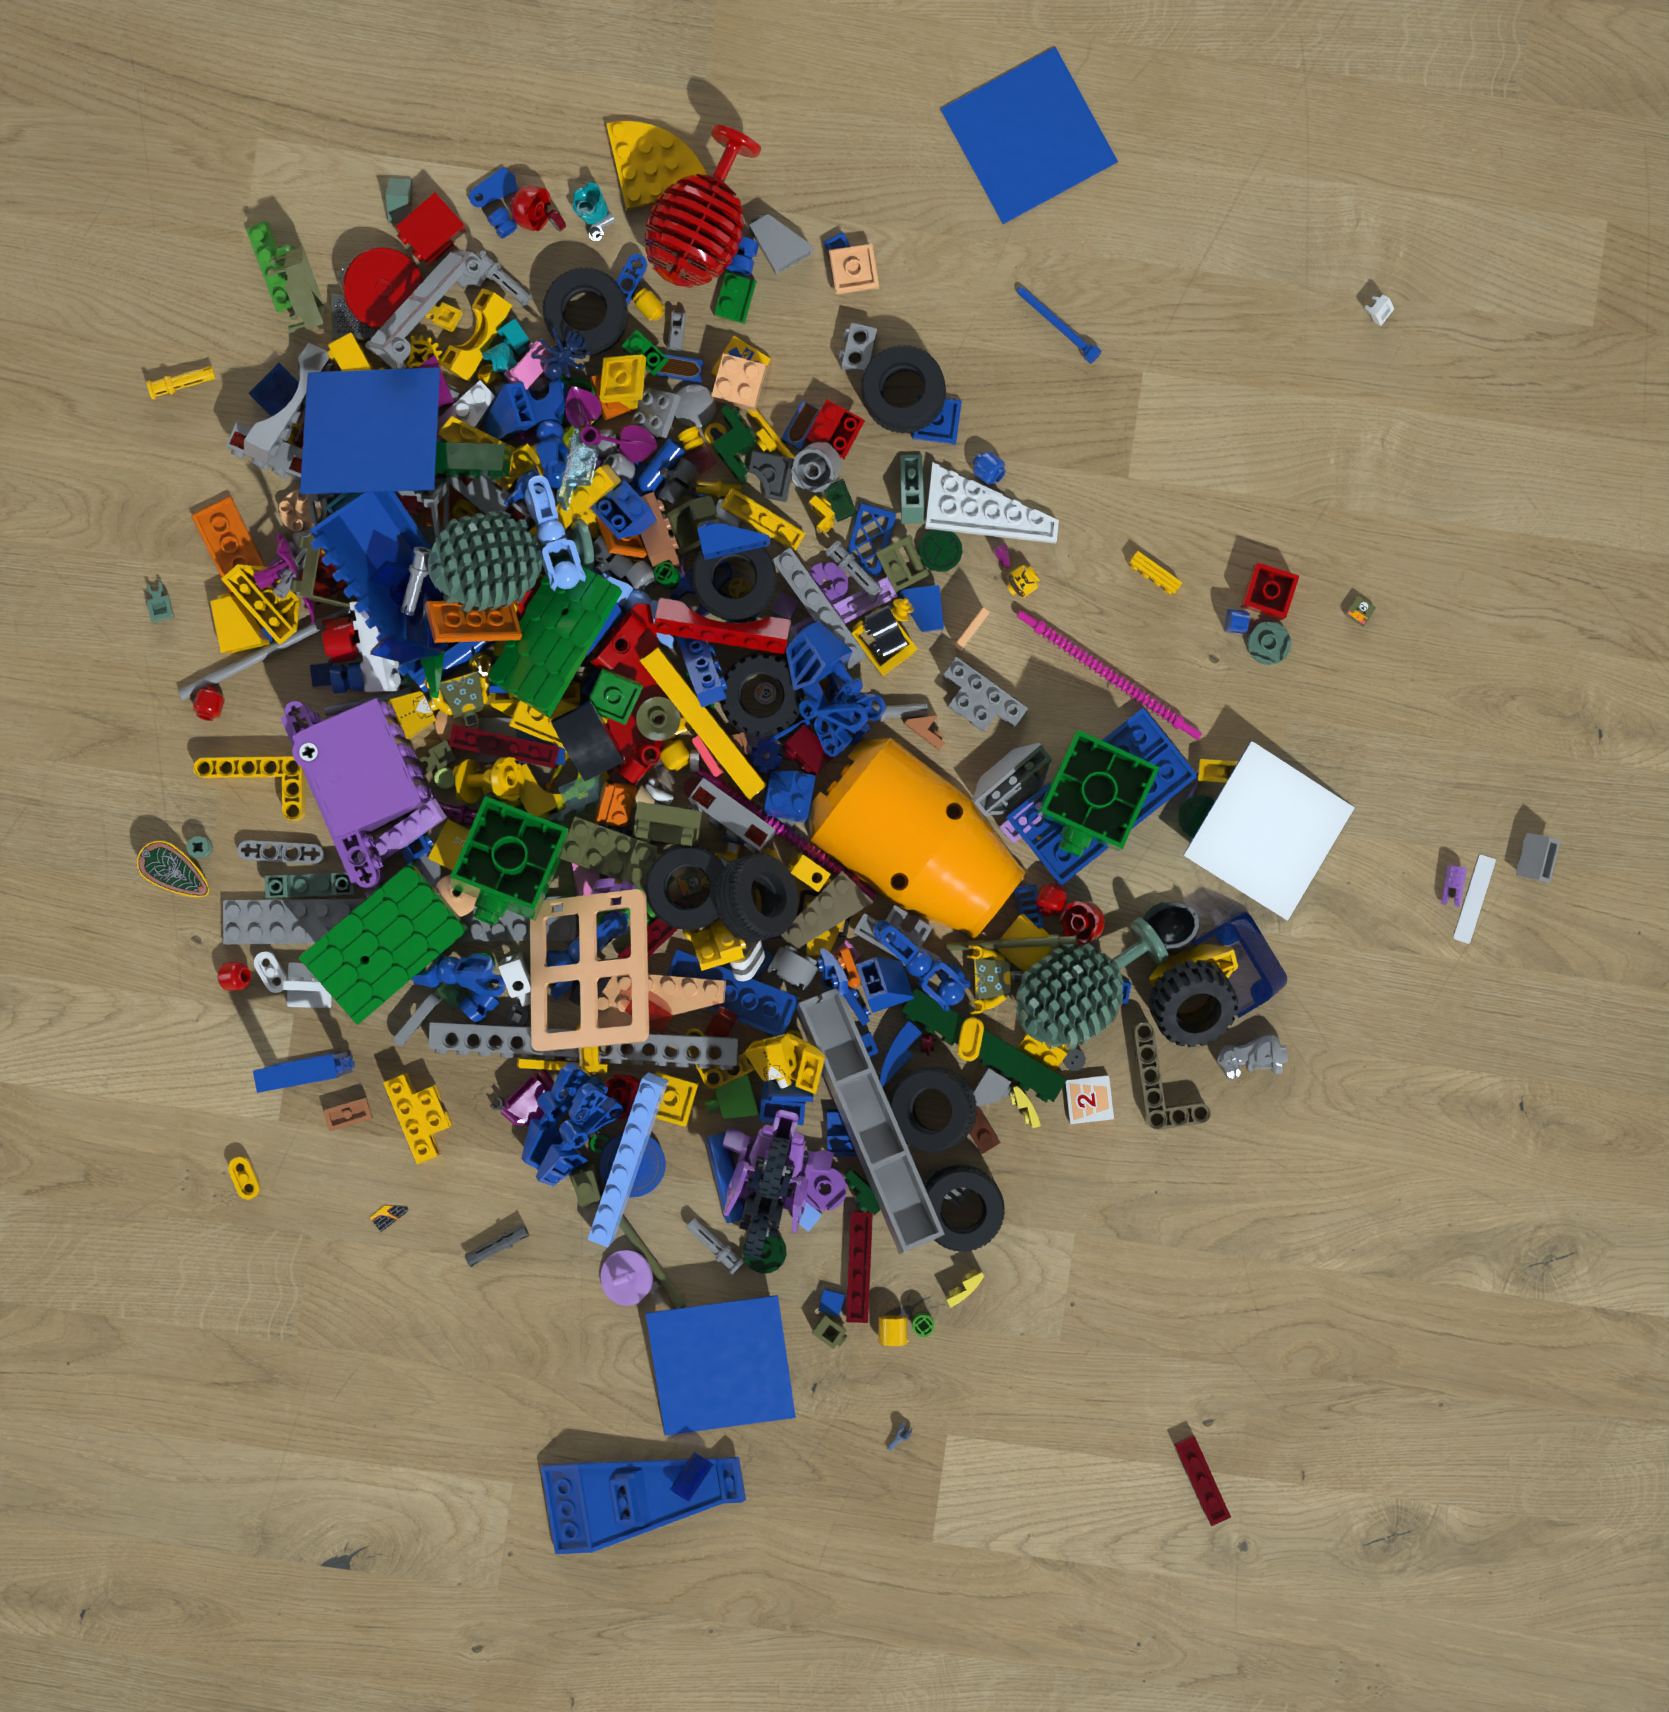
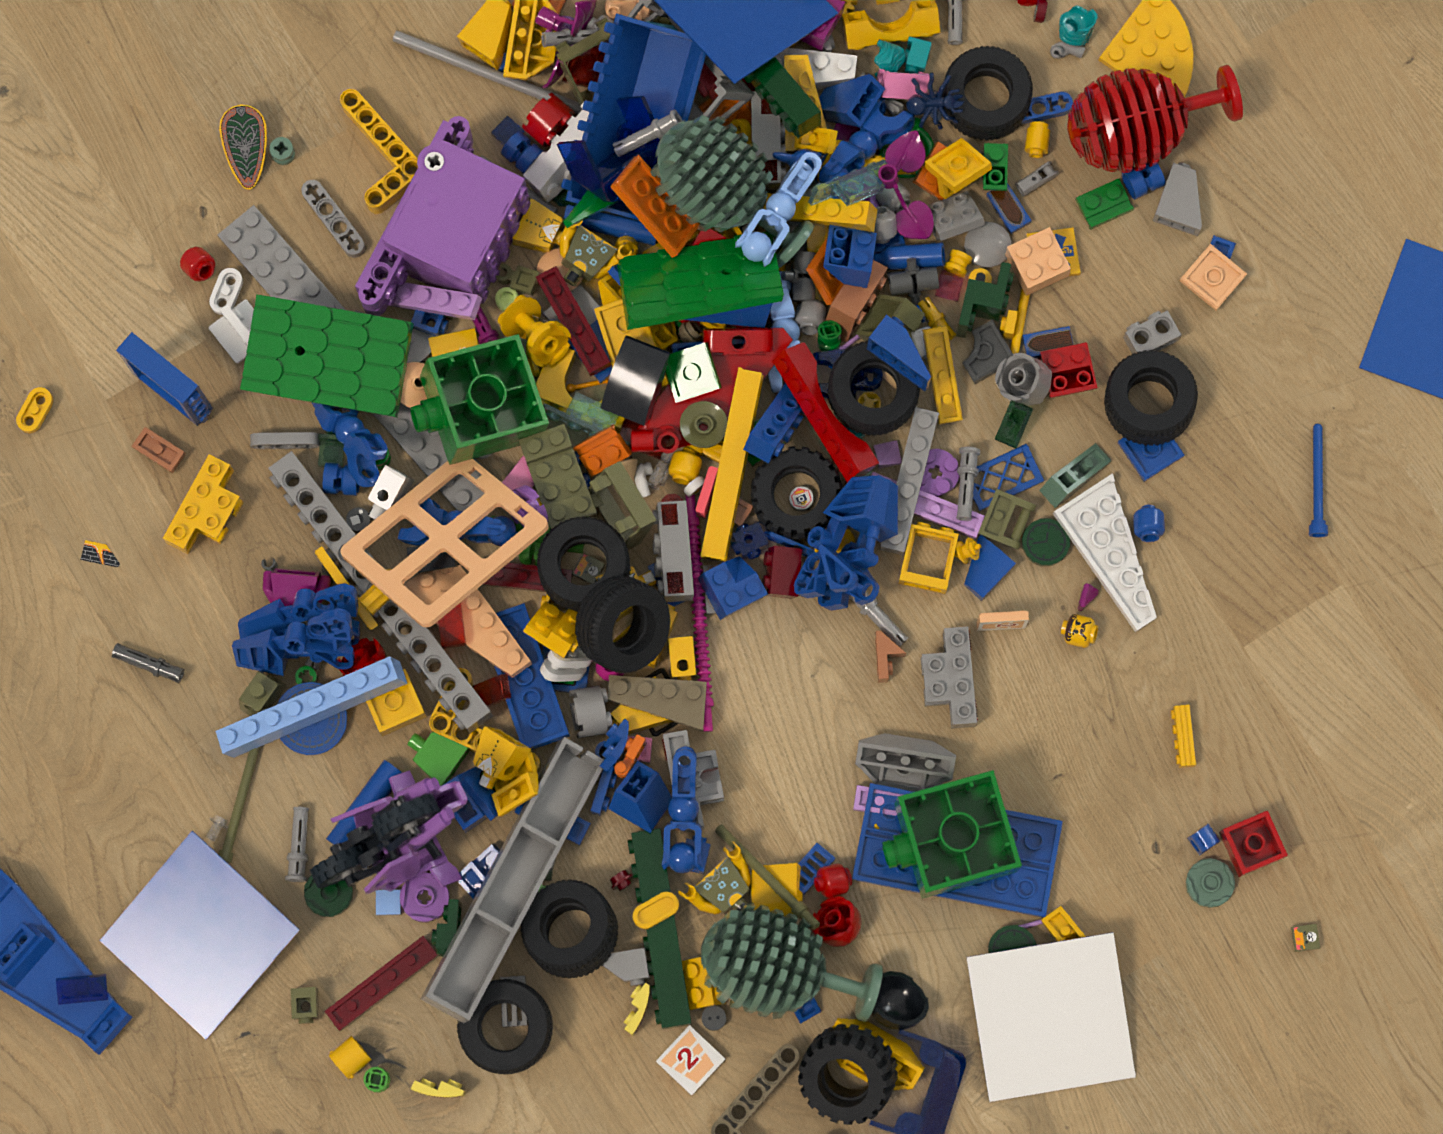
camera: 55 degrees right, 10 degrees down
red head [193,687,225,721] -> none
sand green slope [265,872,355,898] -> none
yellow tile [477,364,502,387] -> none
lavender shield [601,1250,653,1306] -> none
light orange cylinder [808,737,1027,940] -> none
yellow bracket [809,495,835,535] -> none
blue tile [818,1289,845,1316] -> none
black brick [862,605,908,658] -> none
blue slope [879,1020,922,1087] -> none
copper plate [969,1106,1001,1154] -> none
dark pink hose [1016,610,1202,740] -> none

